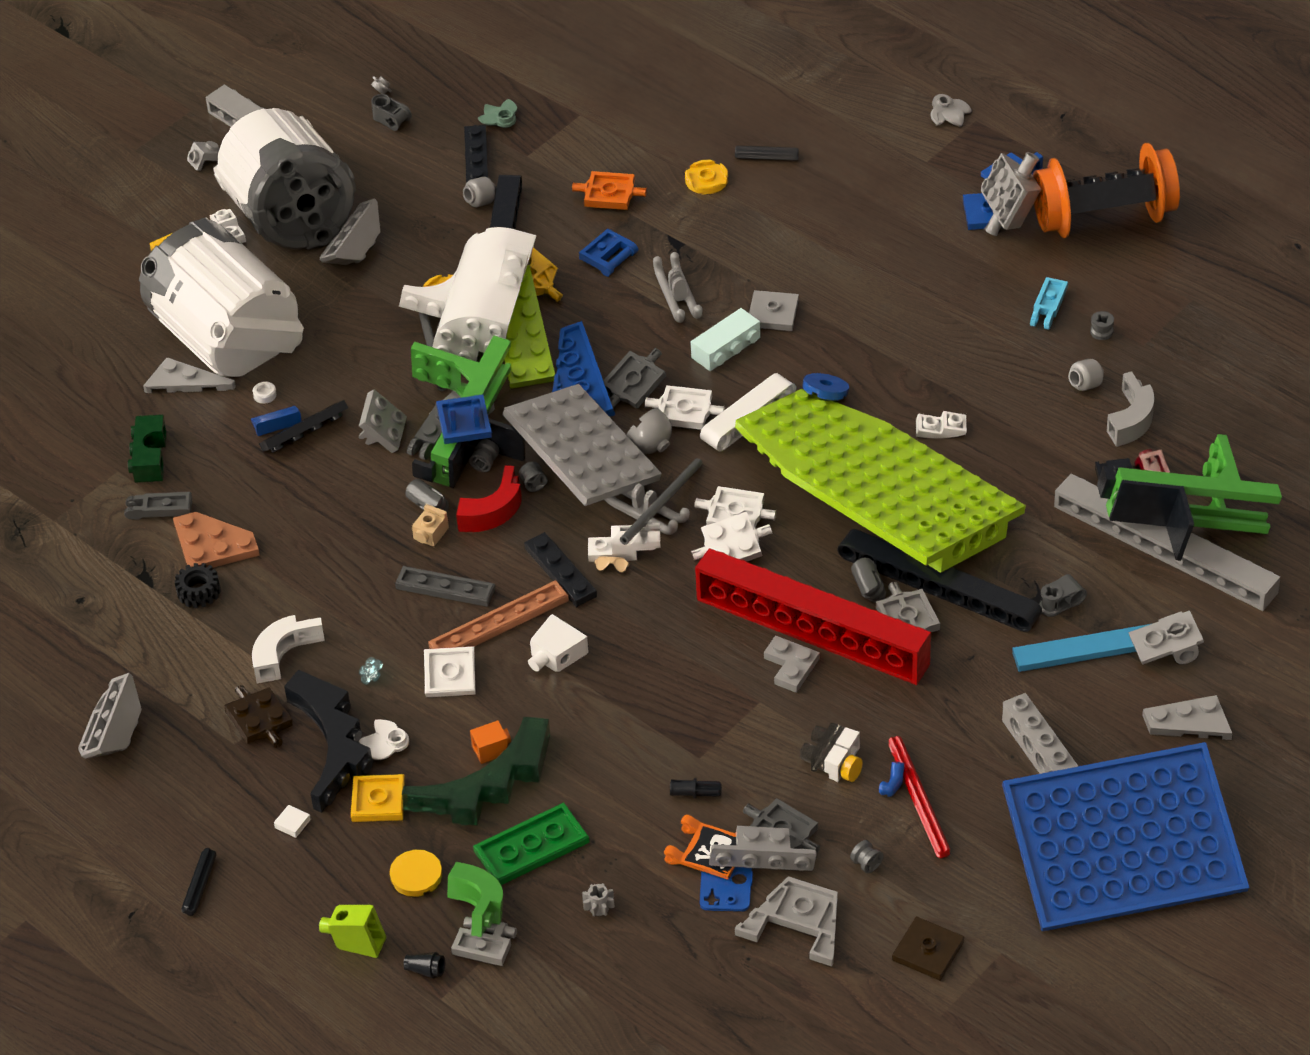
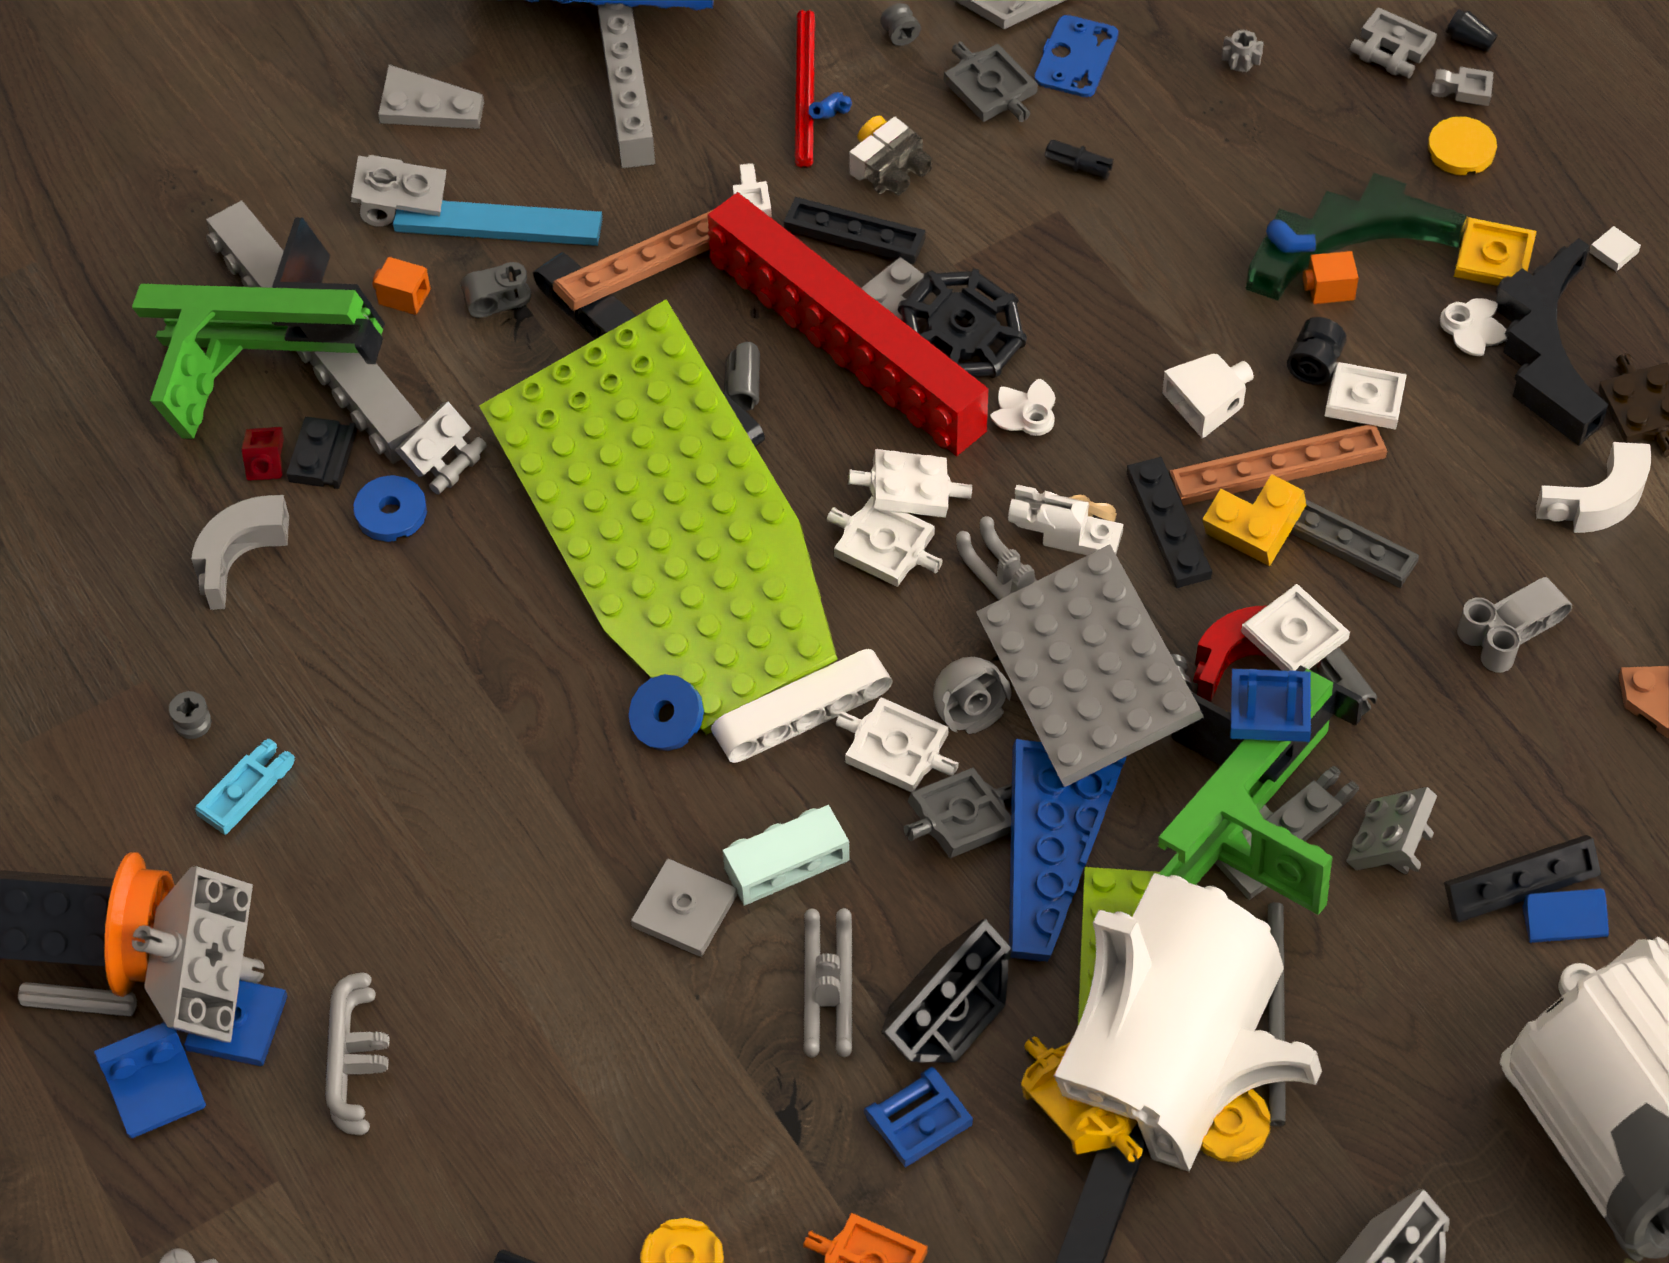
camera: 165 degrees left, 10 degrees up
lime torso [319,905,386,958] -> none
clear light blue plant [359,657,383,685] -> none
tan brick [412,504,449,547] -> none
bright green arch [447,862,503,937] -> none
green tile [473,802,590,885] -> none
dark grey piece [620,458,703,545] -> none
flag [664,815,736,880] -> none
light grey bracket [709,826,816,871] -> none
light grey plate [876,582,940,632] -> none
white slope [916,411,967,438] -> none
light grey head [1068,359,1104,391] -> none
none -> light grey piece [325,972,390,1135]
none -> blue tile [353,475,427,542]
none -> orange brick [373,257,431,315]
none -> plate [395,401,487,495]
none -> nougat tile [553,210,713,311]
none -> white plate [733,163,772,217]
none -> black plate [784,197,926,264]
none -> black wedge [881,919,1011,1063]
none -> black plate [898,268,1027,378]
none -> white plate [990,379,1055,436]
none -> yellow brick [1202,474,1306,566]
none -> white tile [1241,584,1350,671]
none -> blue arm [1266,219,1316,253]
none -> black wheel [1286,317,1347,385]
none -> light grey plate [1431,67,1493,106]
none -> light grey piece [1457,577,1572,673]

